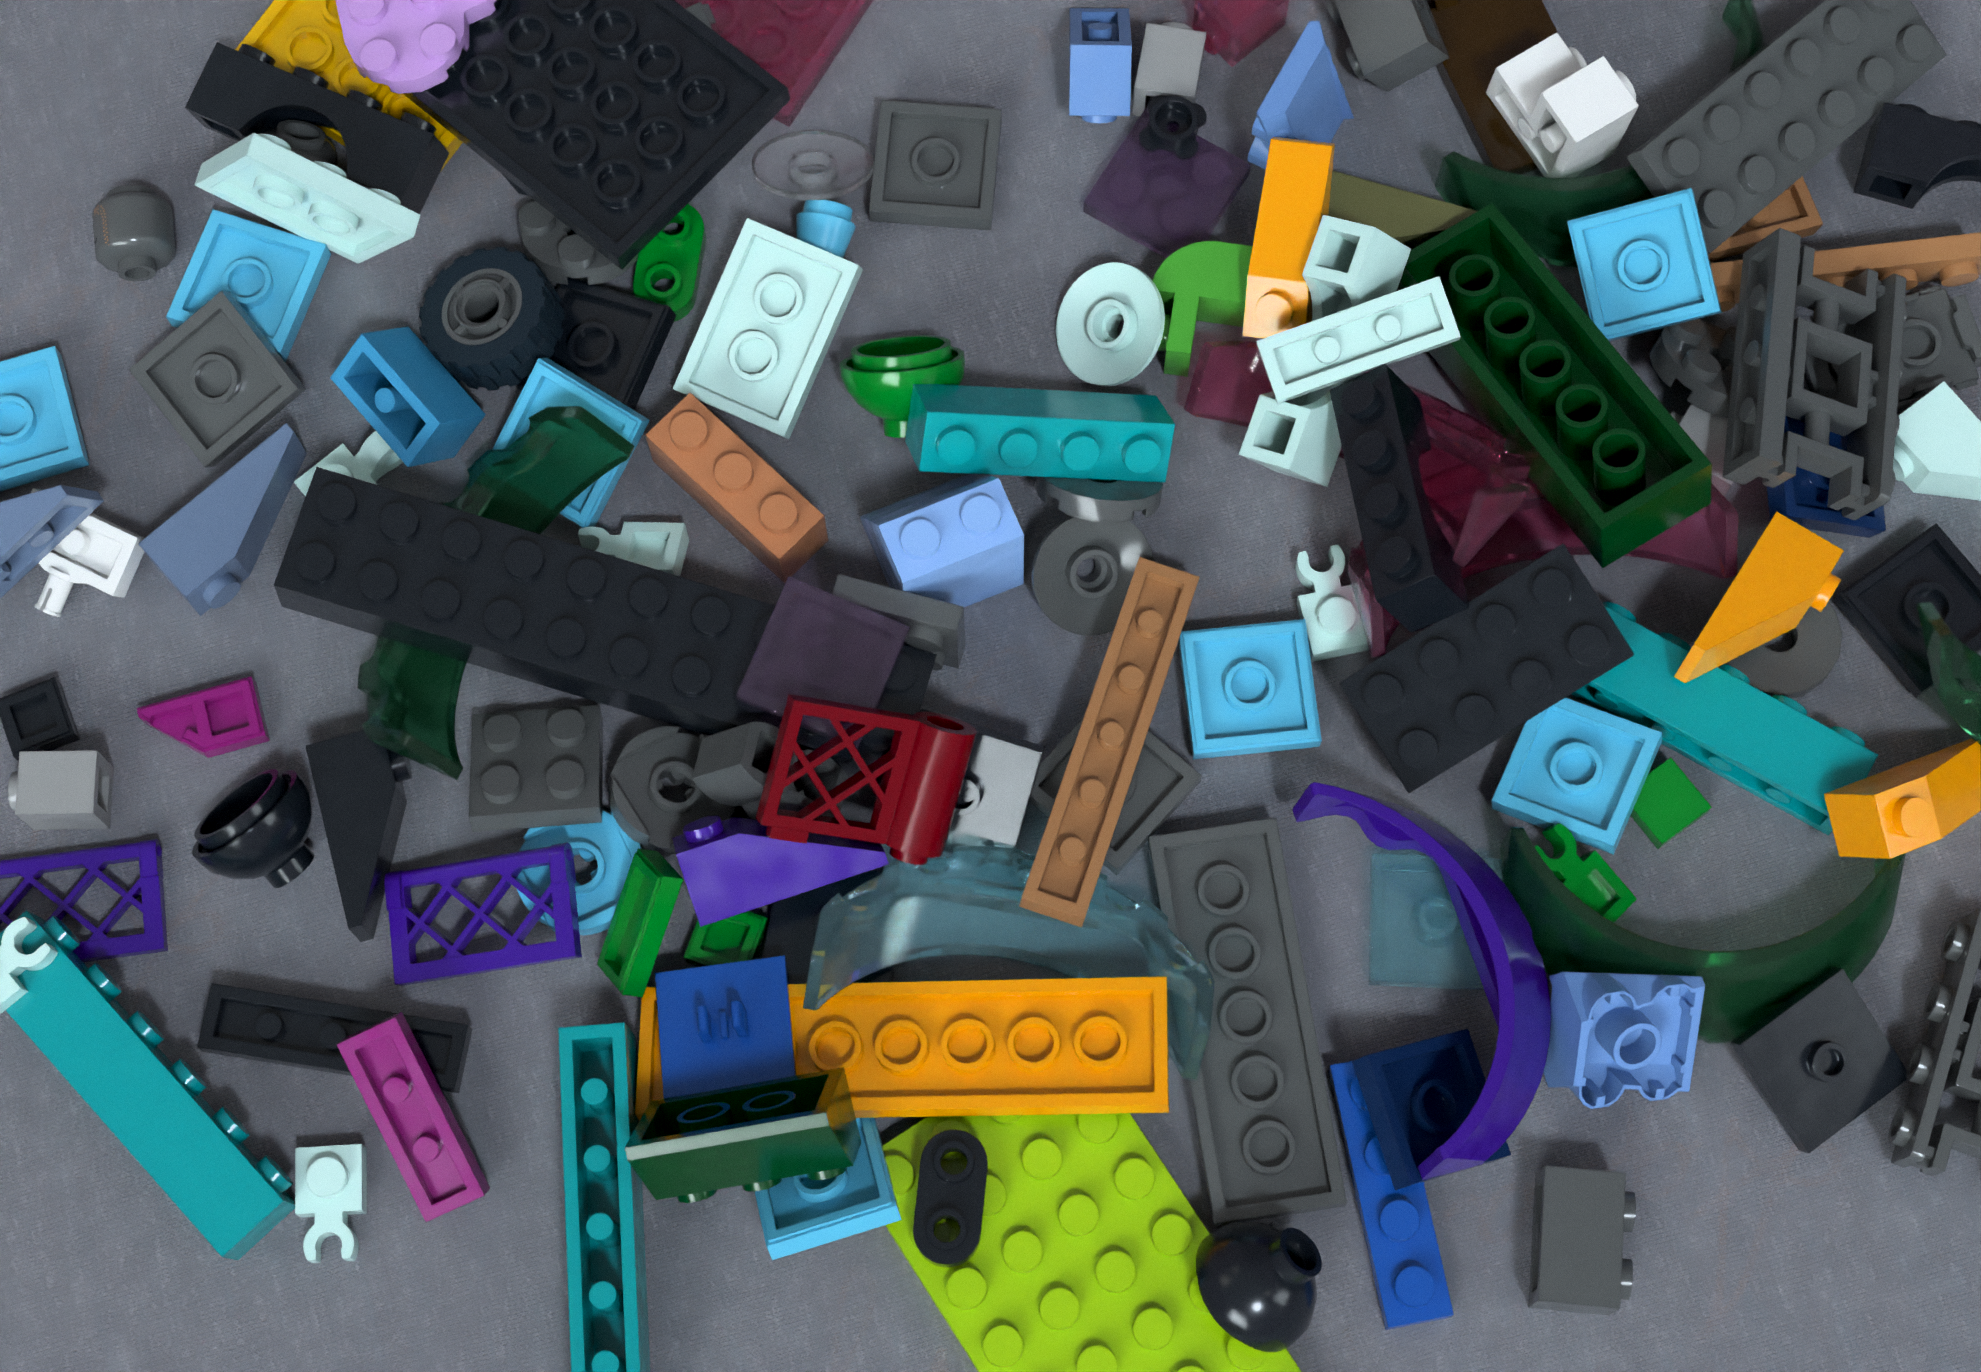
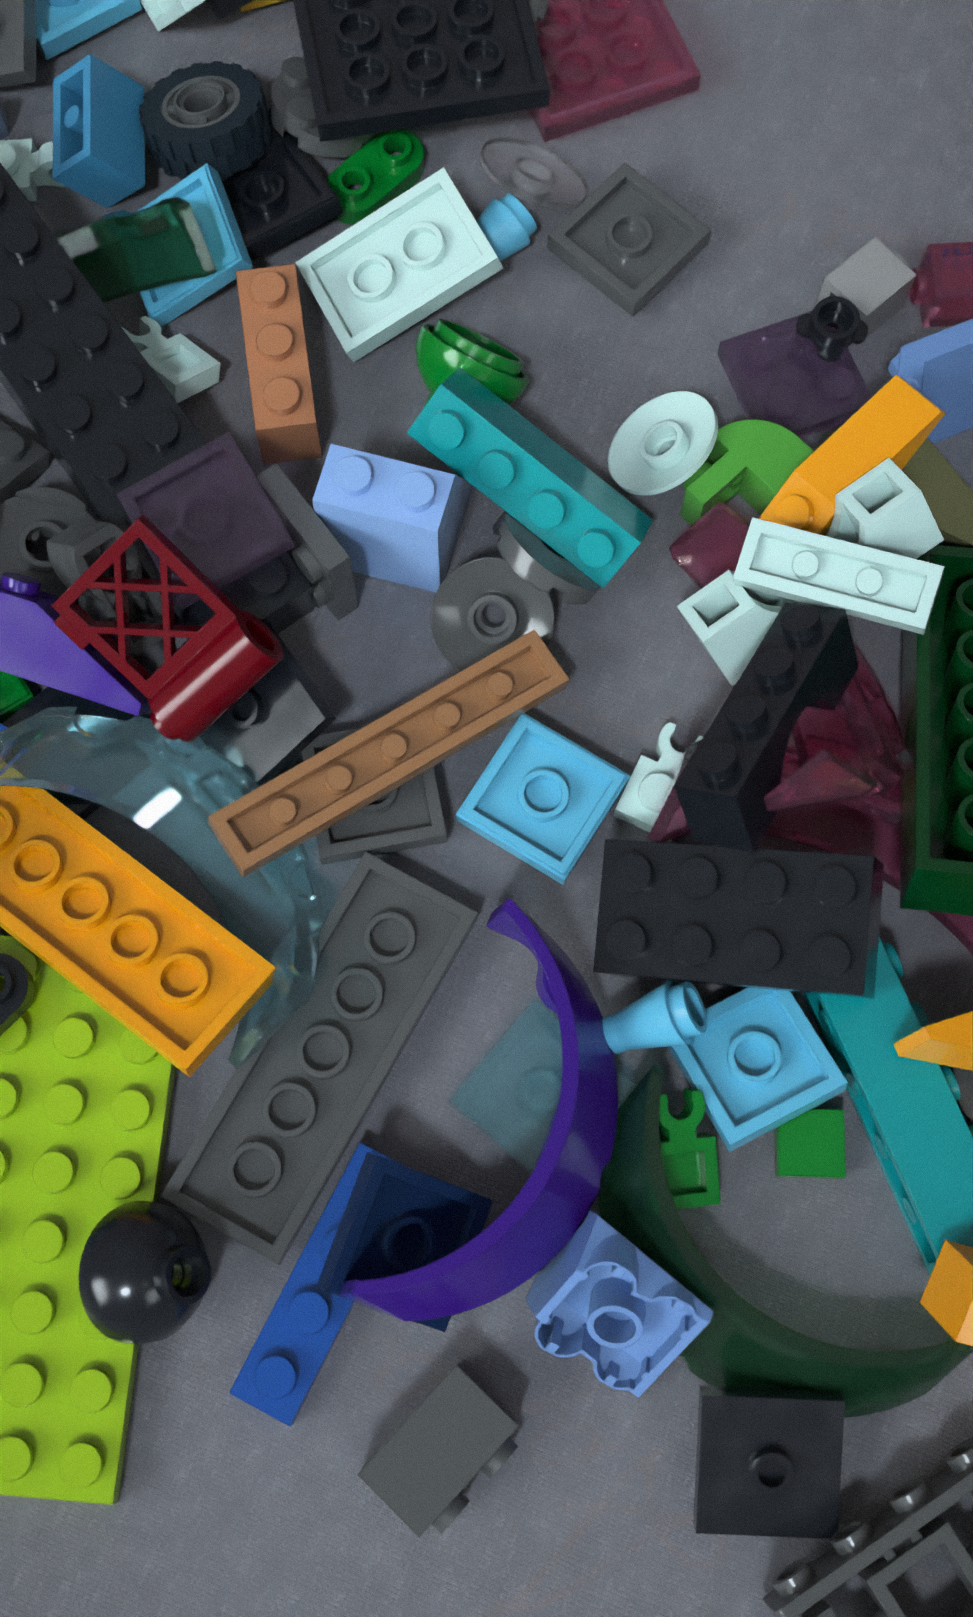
camera: 35 degrees right, 0 degrees up
medium blue slope [1069,8,1132,124] -> none
none -> medium azure cone [602,980,707,1054]

